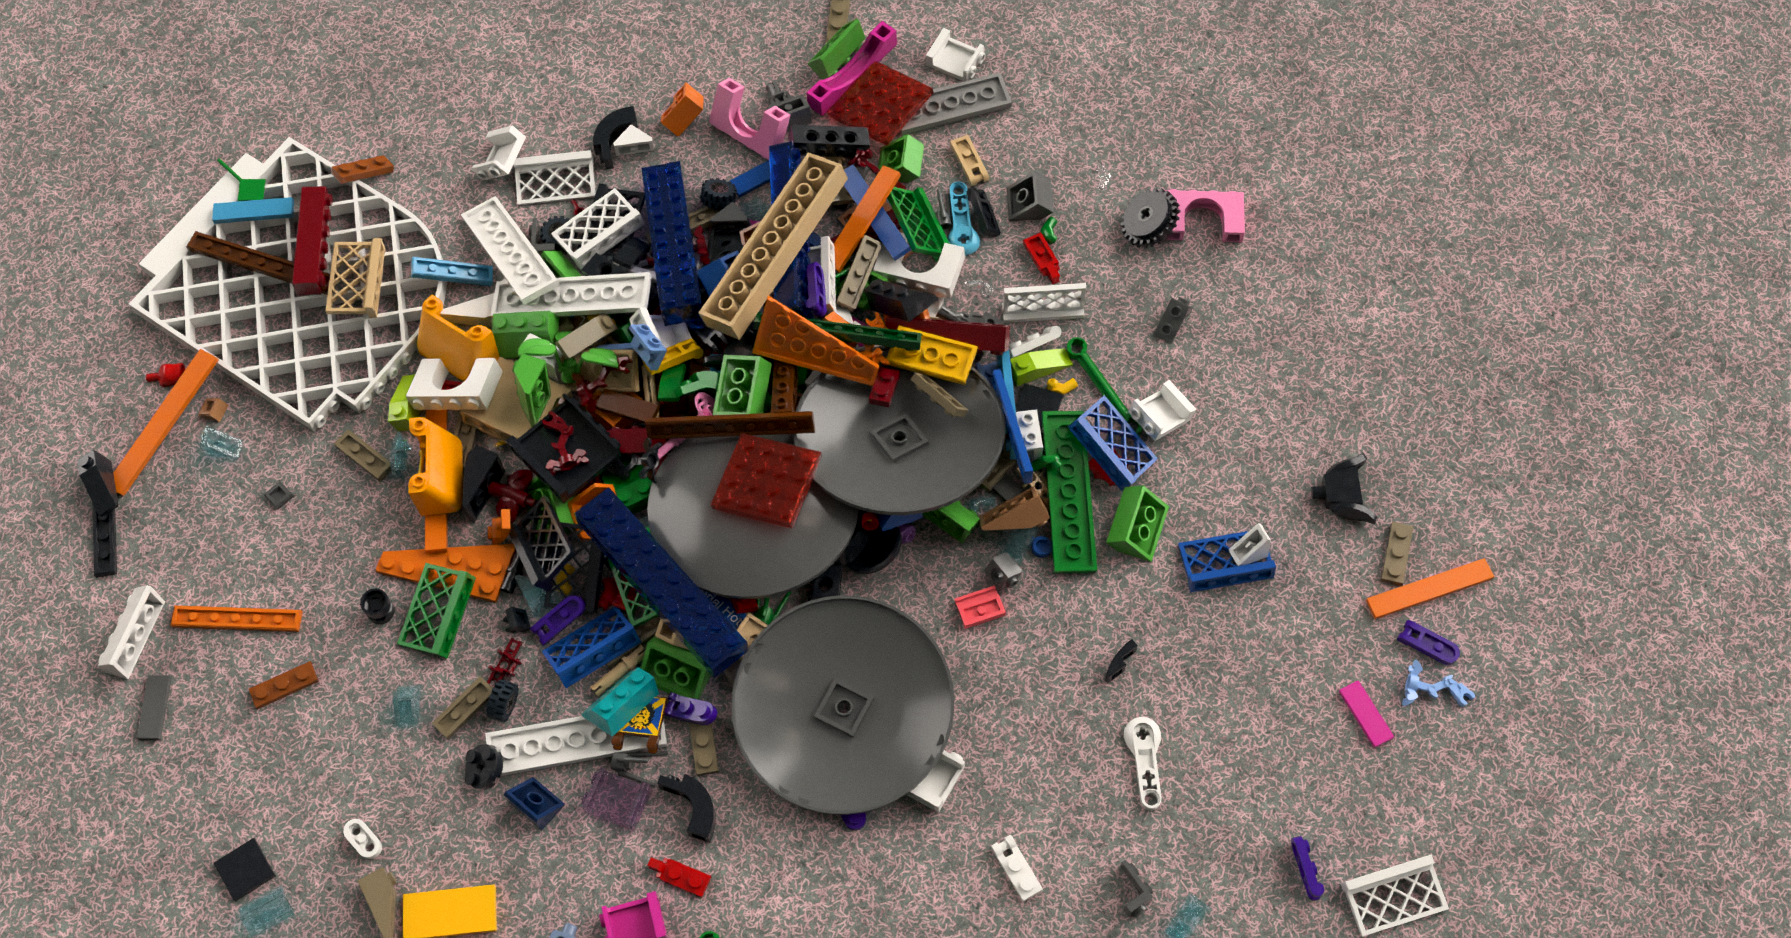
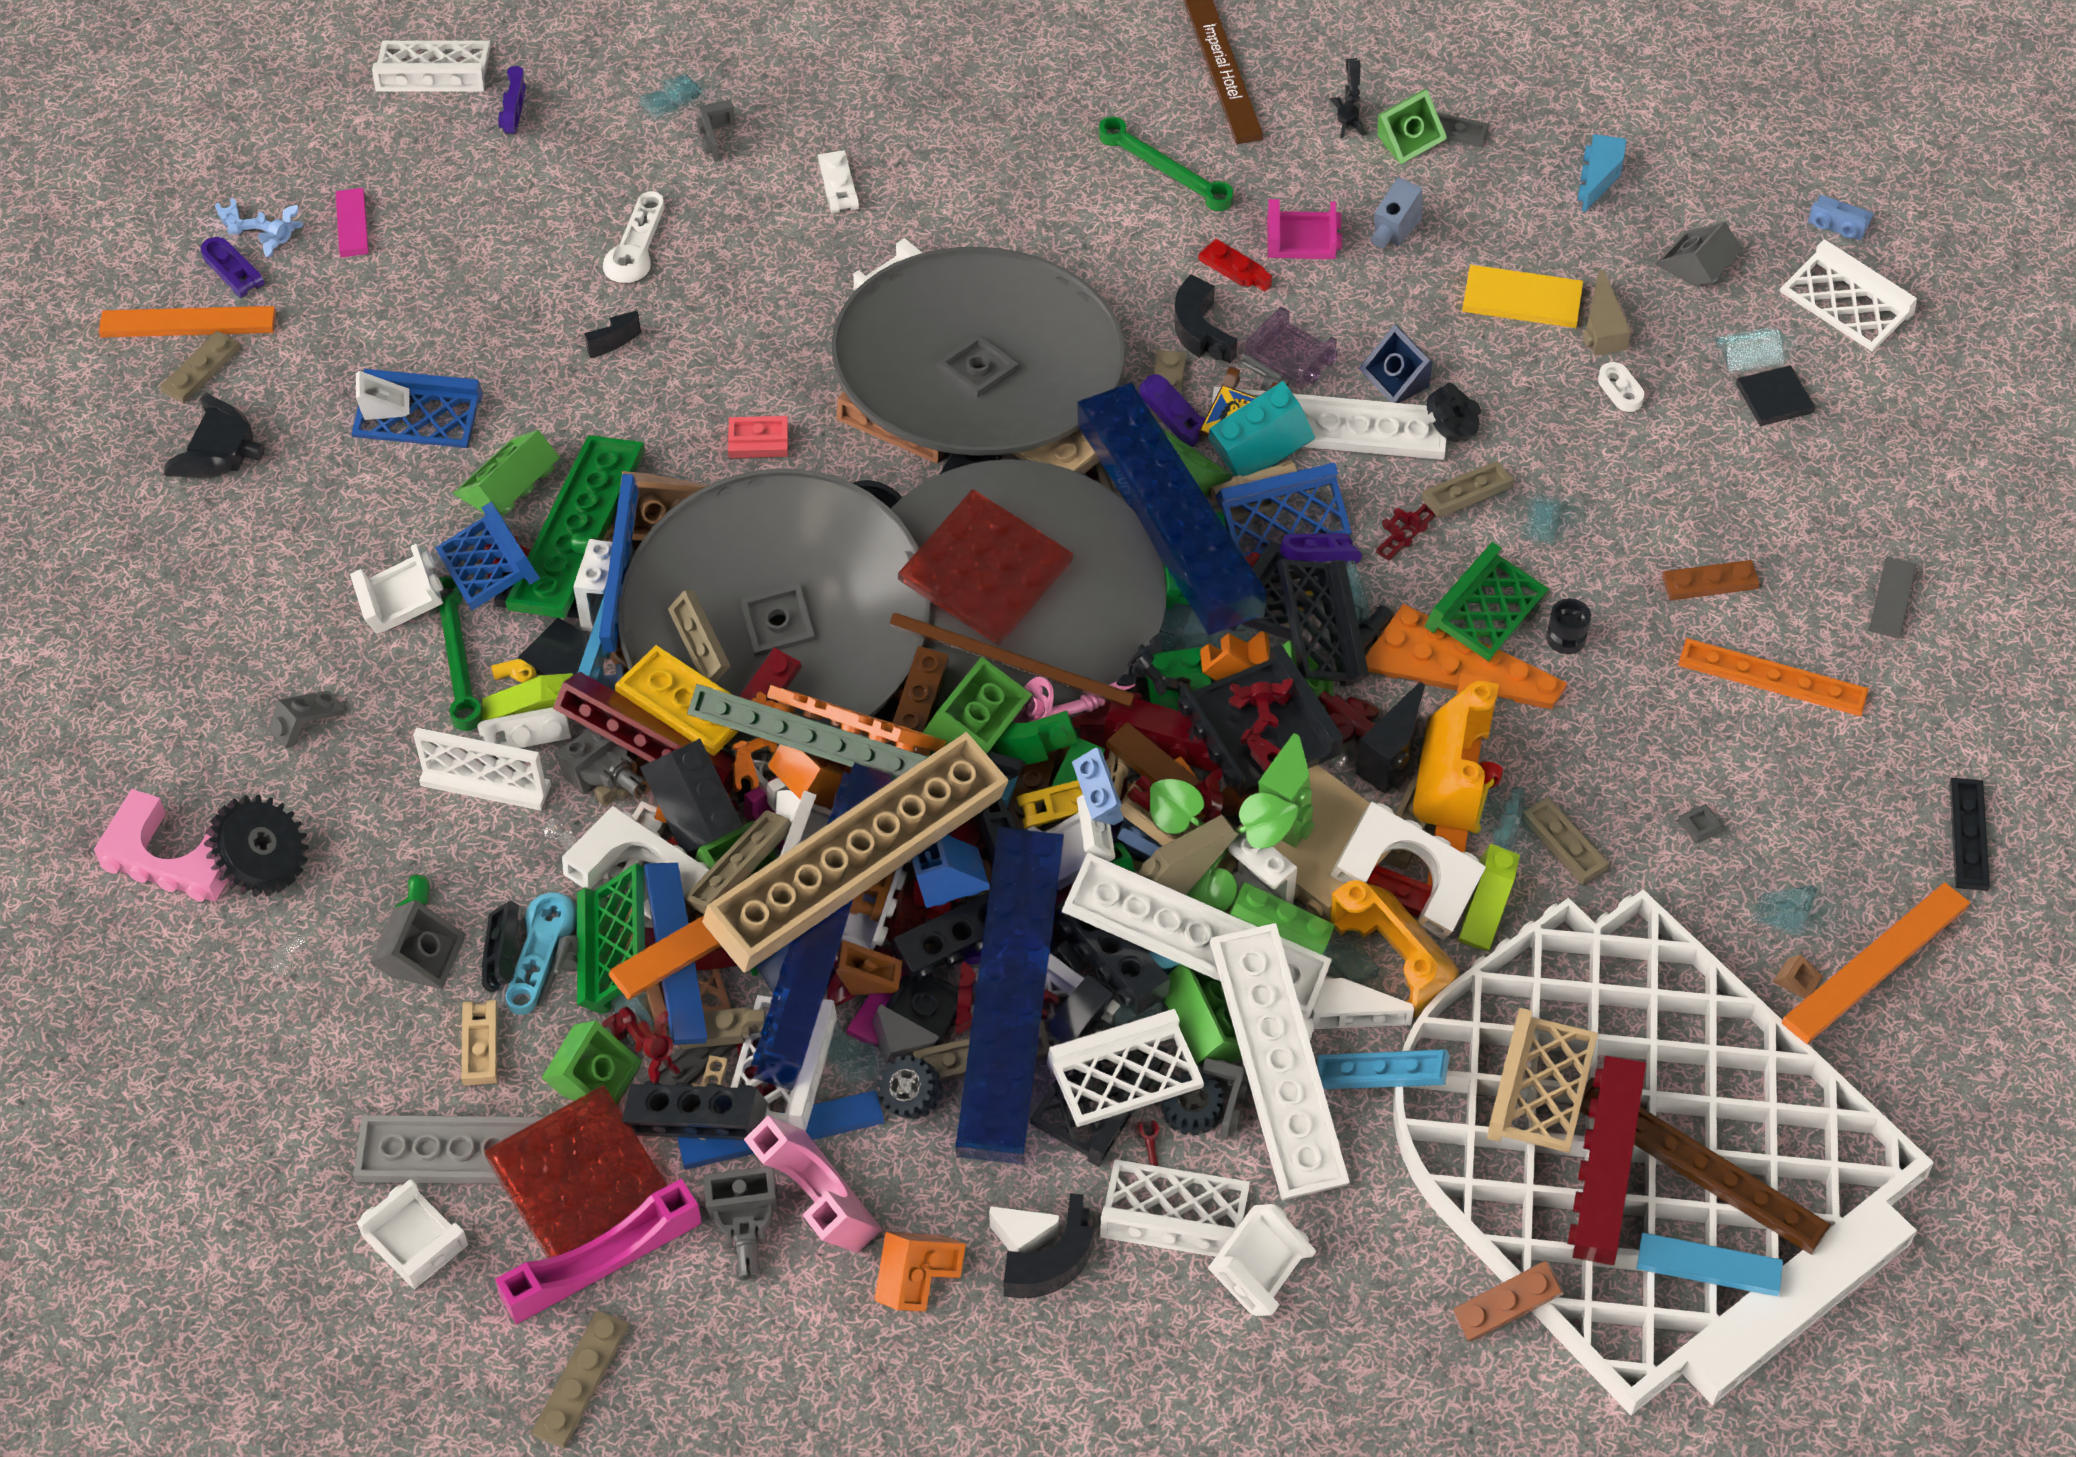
camera: 165 degrees left, 10 degrees down
black slope [77,450,119,517] -> none
white slope [98,585,165,679] -> none
red piece [146,363,186,387] -> none
green piece [217,158,266,201] -> none
black wheel [486,679,519,722] -> none
orange slope [488,509,510,545] -> none
black tile [503,607,531,633] -> none
dark purple plate [805,262,827,318] -> none
bright green slope [807,18,866,80] -> none
dark grey brick [984,553,1023,591] -> none
red hinge [1023,232,1060,284] -> none

